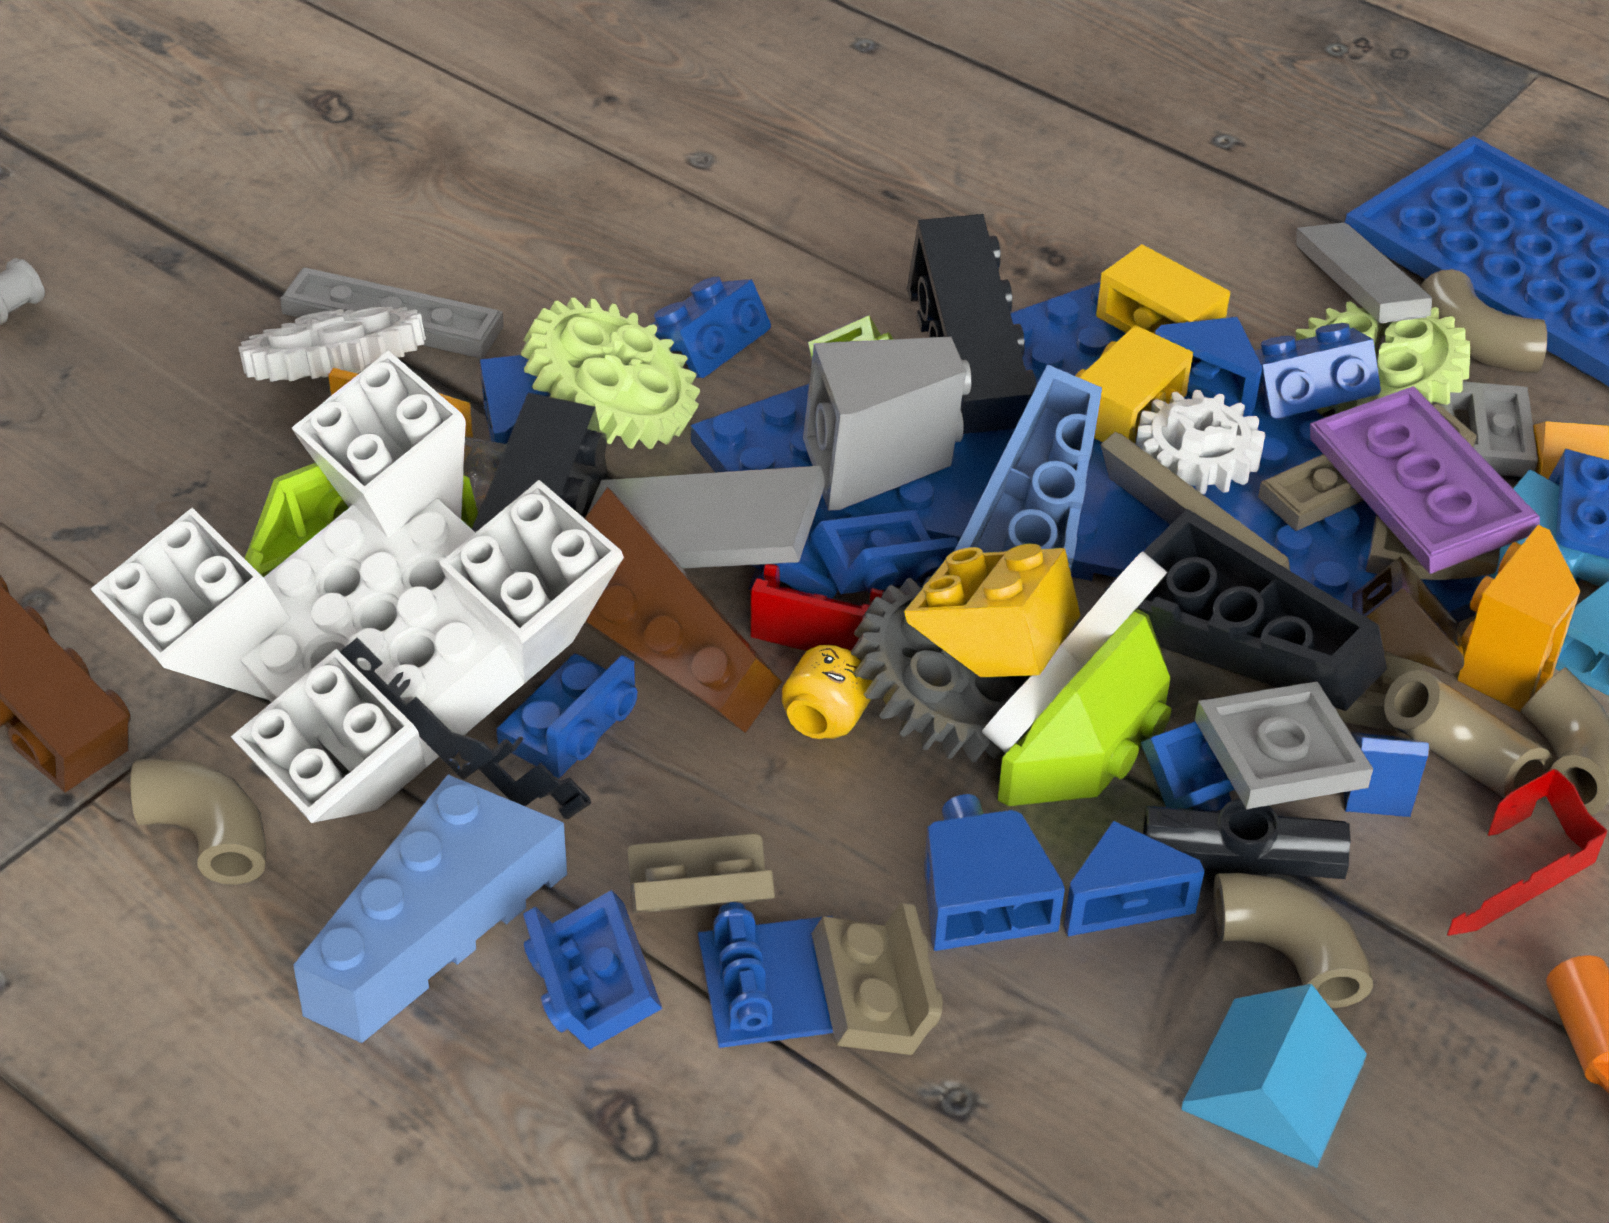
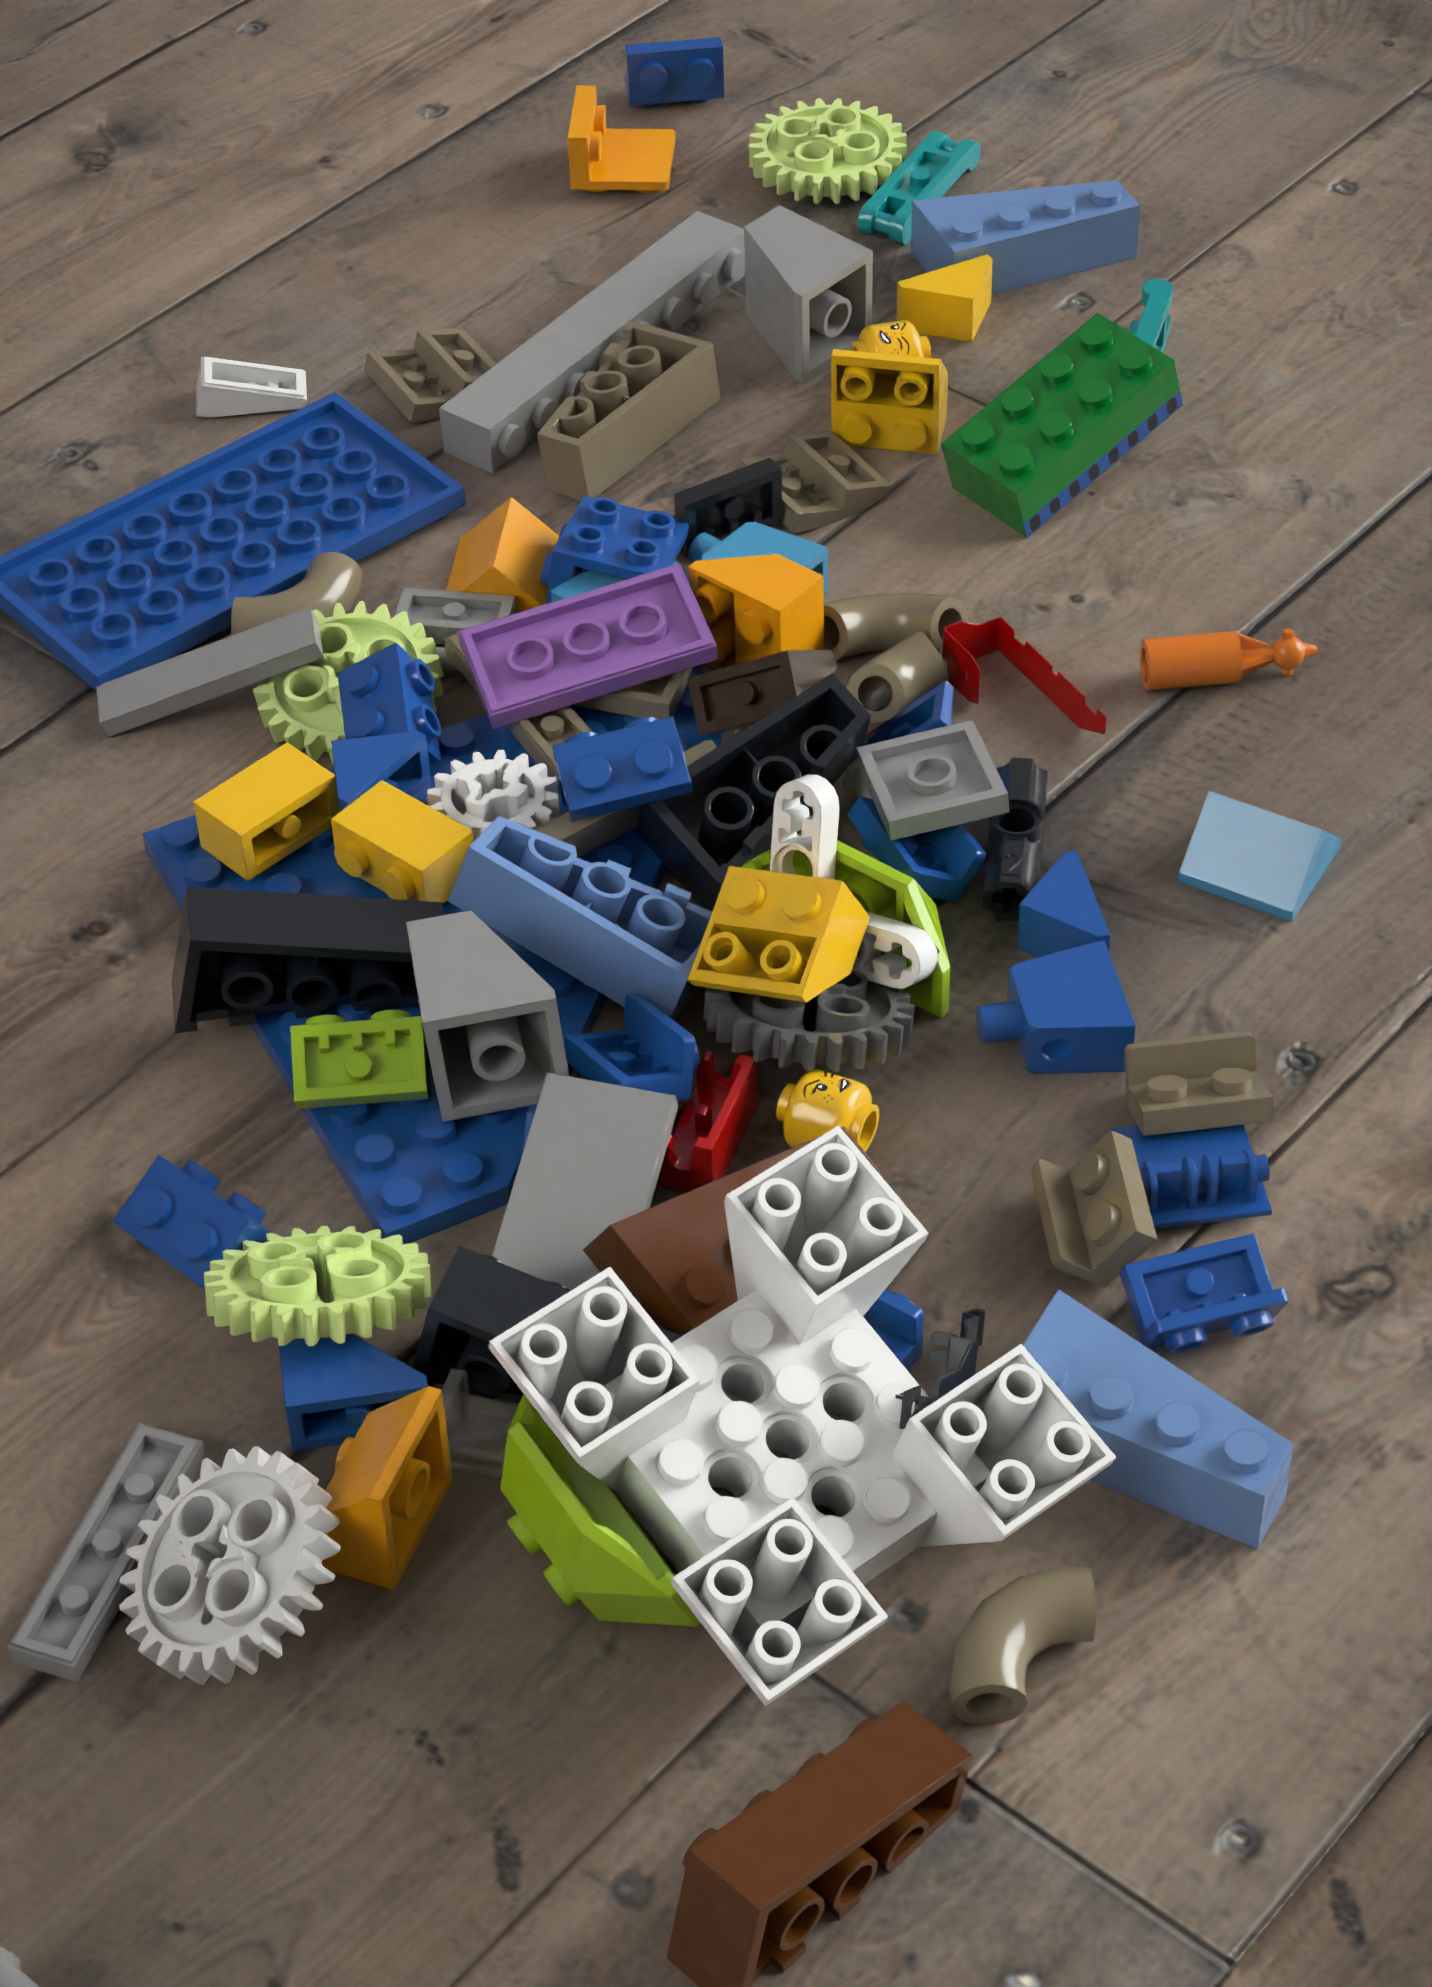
camera: 85 degrees left, 0 degrees up
dark tan cylinder [1214,873,1373,1008] -> none
none -> blue bracket [552,716,692,822]

